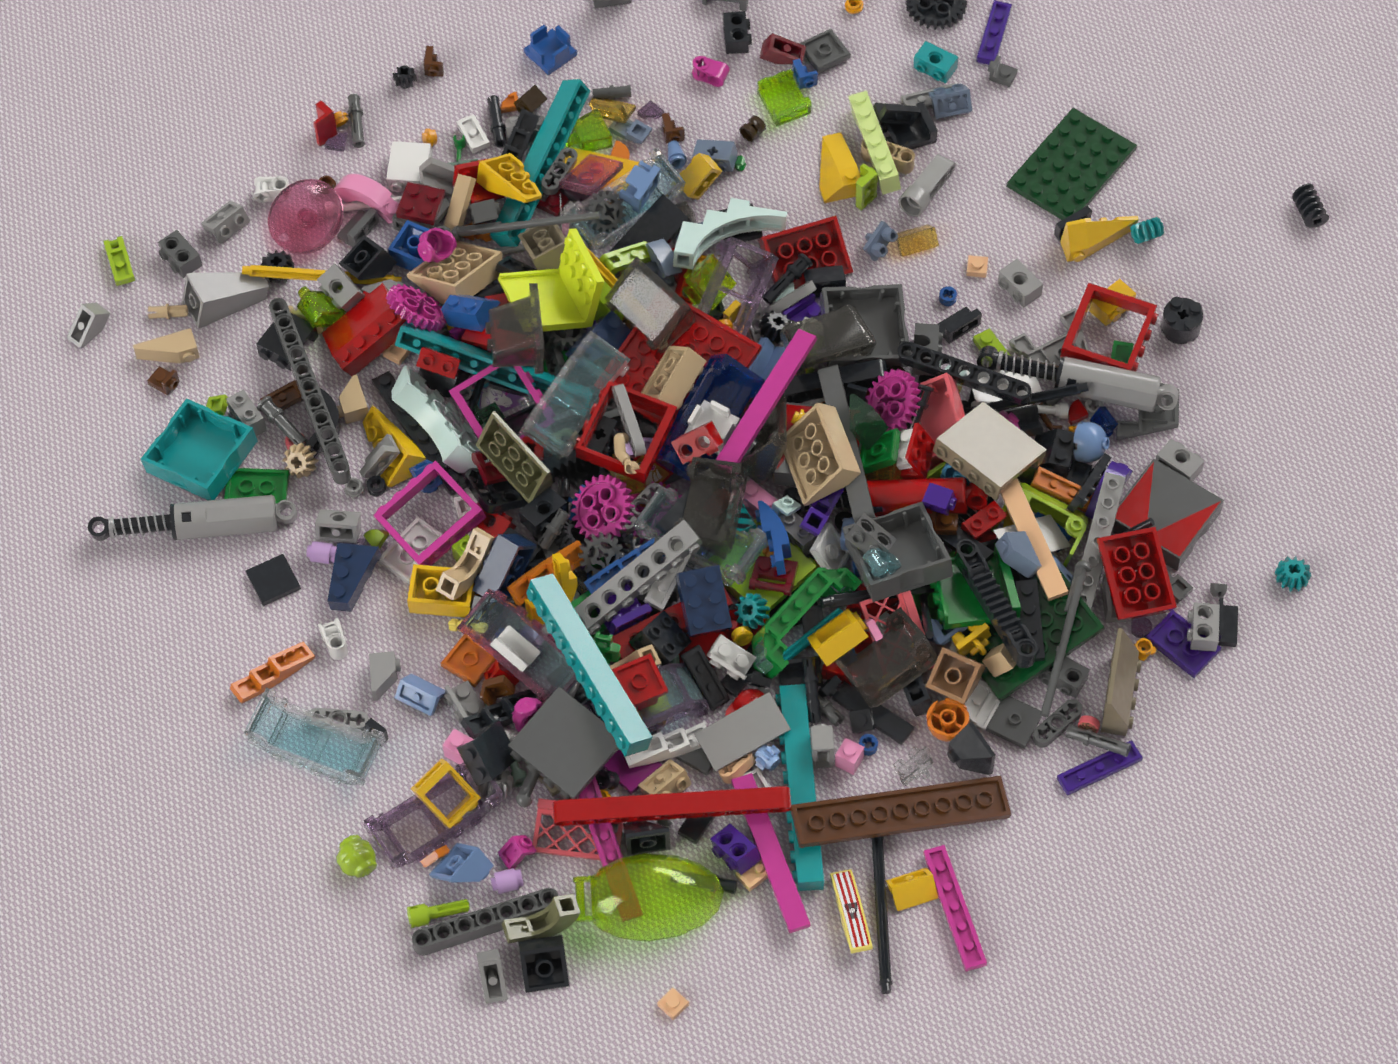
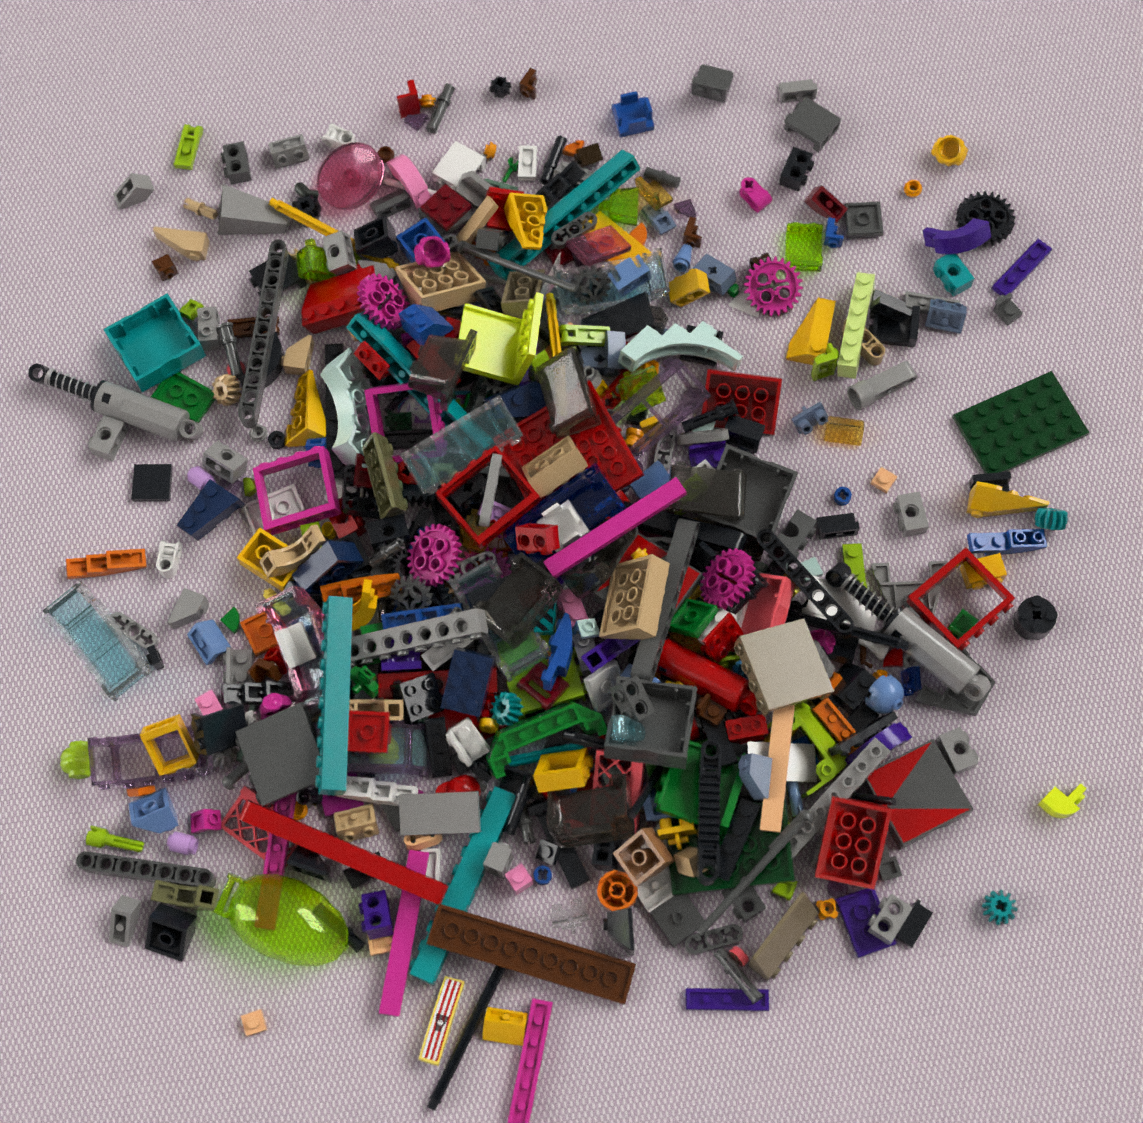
camera: 30 degrees right, 10 degrees up
light grey panel [359,434,400,478] -> none
tan arm [614,433,640,474] -> none
light blue gear [755,745,781,771] -> none
black gear [758,310,793,345] -> none
clear green slope [850,394,889,450] -> none
bright pink tile [864,618,883,641] -> none
dark purple brick [922,483,957,516] -> none
dark grey hinge [1210,583,1227,598] -> none
none -> light grey brick [88,415,129,462]
none -> green tile [220,607,240,634]
none -> pearl dark grey arm [294,182,319,199]
none -> white sticker [729,287,764,318]
none -> dark pink gear [743,256,803,317]
none -> lime tile [771,881,798,901]
none -> dark purple arch [923,218,991,254]
none -> blue slope [967,529,1047,556]
none -> neon yellow brick [1038,783,1087,819]

